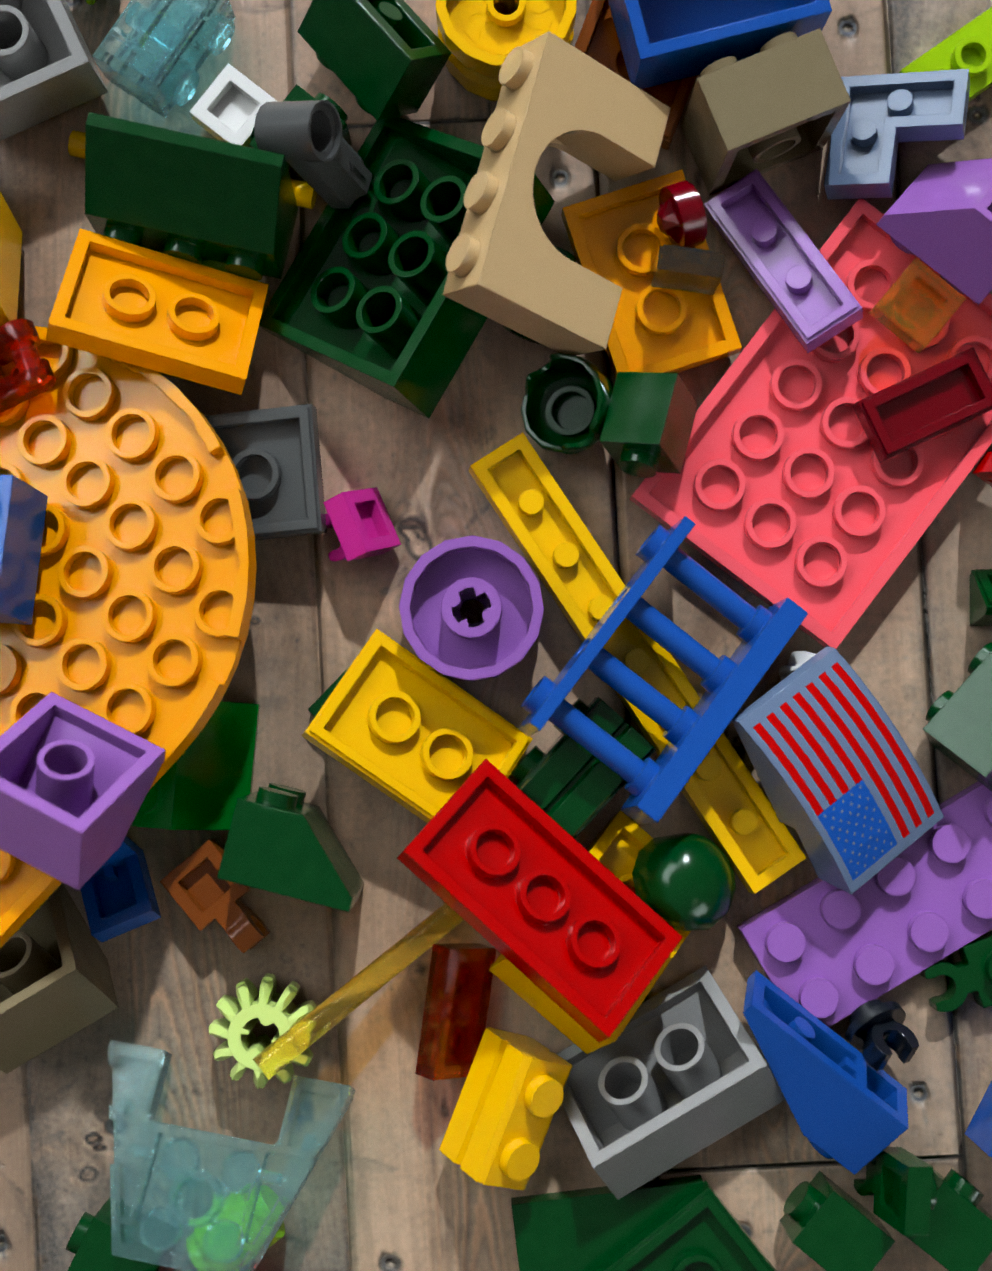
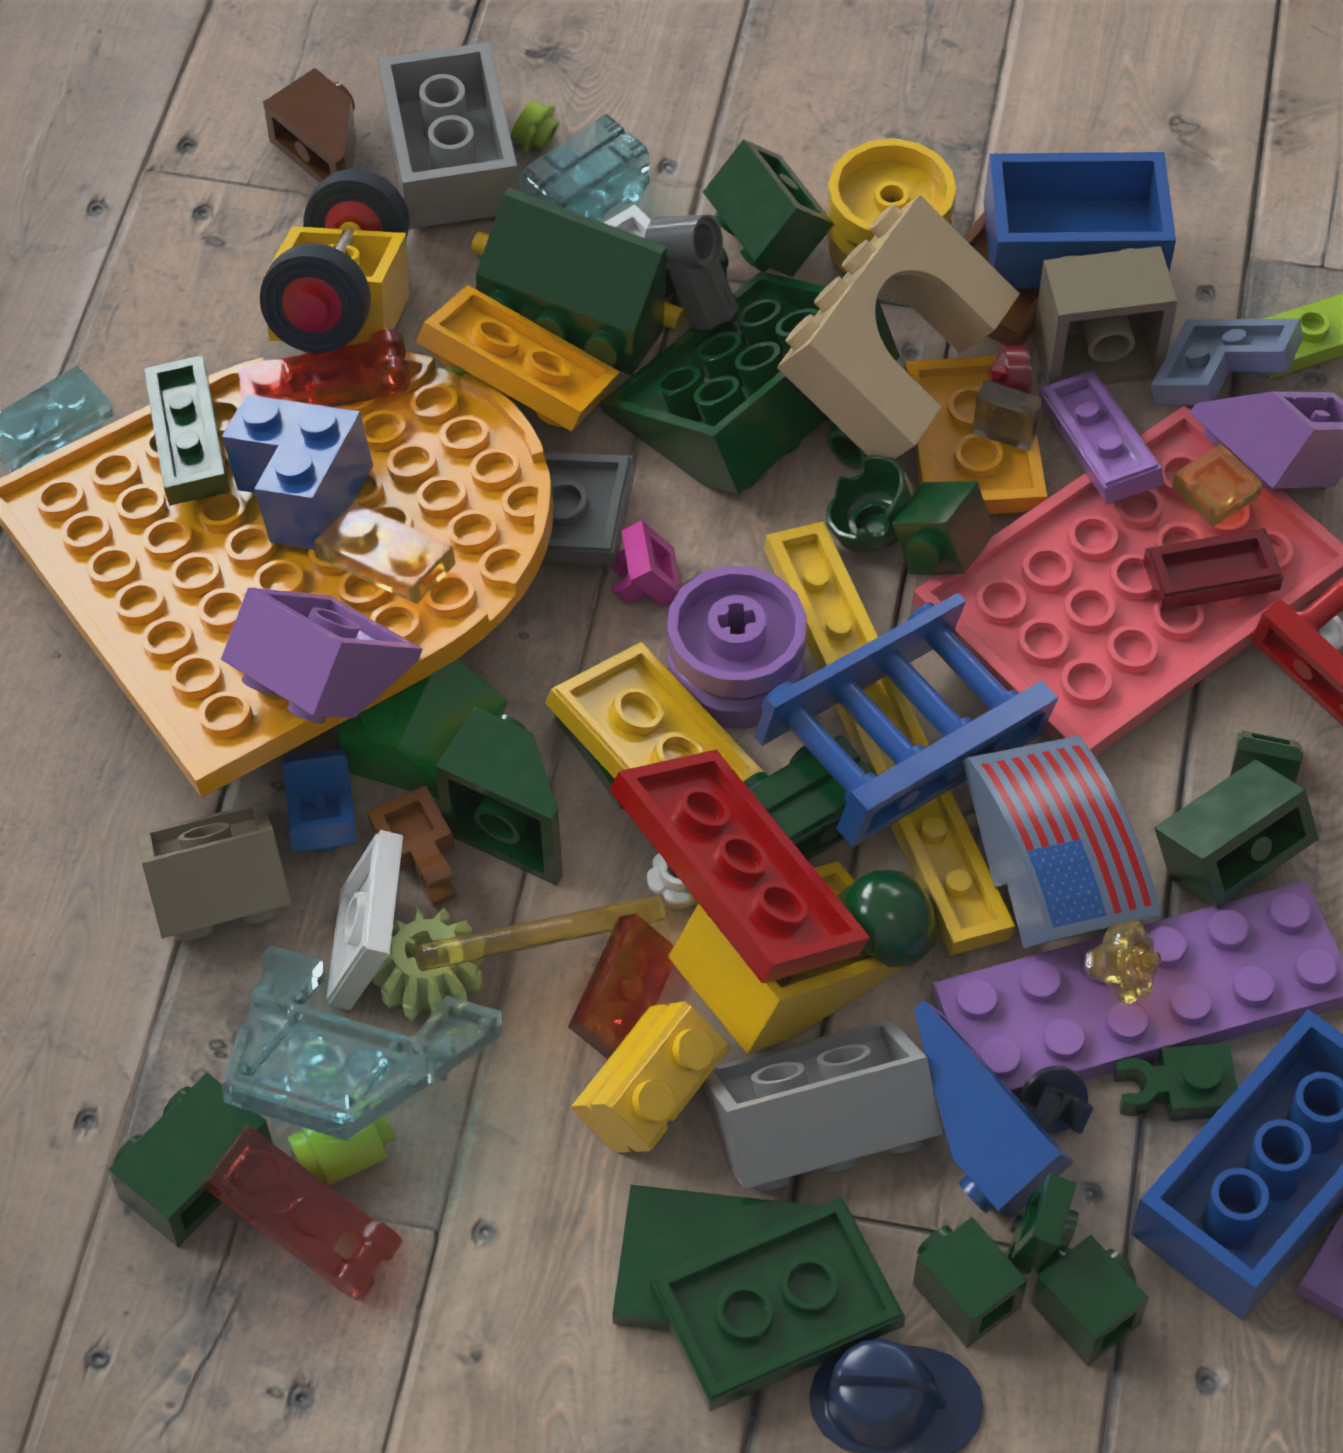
camera: 15 degrees right, 30 degrees down
none -> clear yellow plate [315,502,456,604]
none -> white tile [326,830,403,1010]
none -> clear yellow piece [1086,919,1161,1003]

